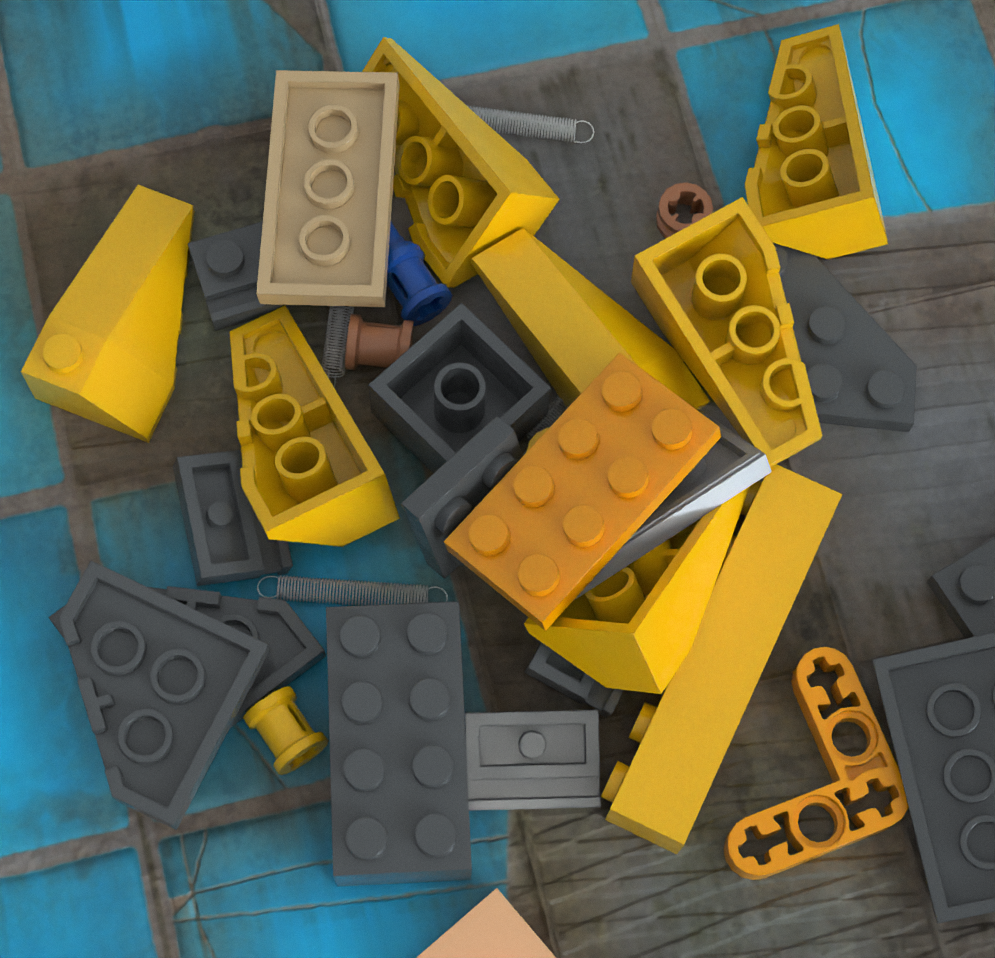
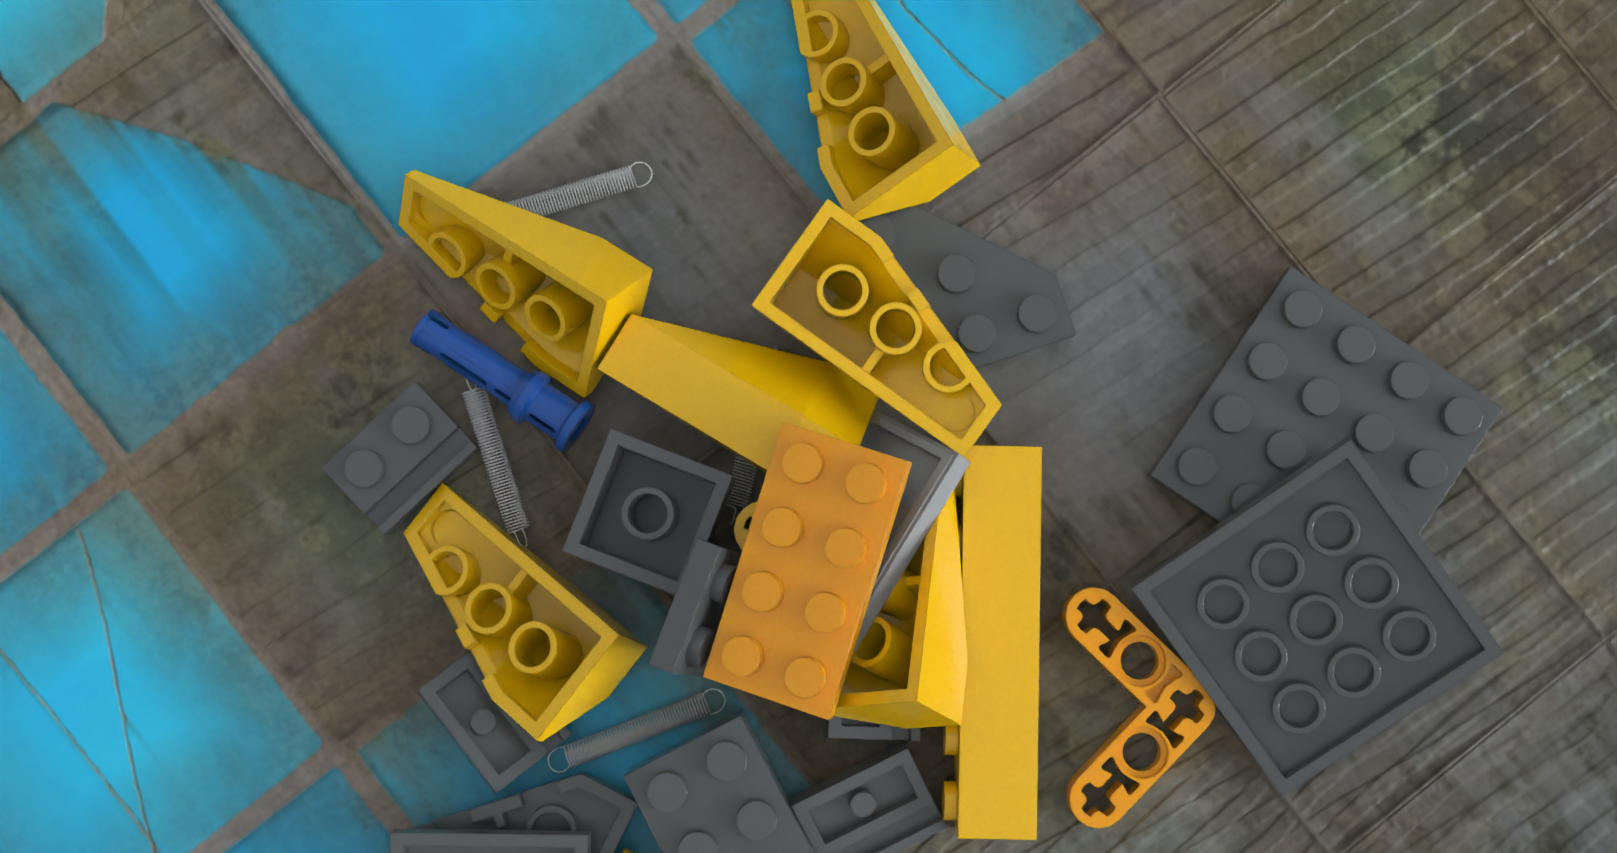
camera: 20 degrees left, 15 degrees up
yellow wedge [21,185,195,443] -> none
tan plate [256,70,400,307] -> none
nougat bush [345,314,414,371] -> none
nougat bush [656,183,713,238] -> none

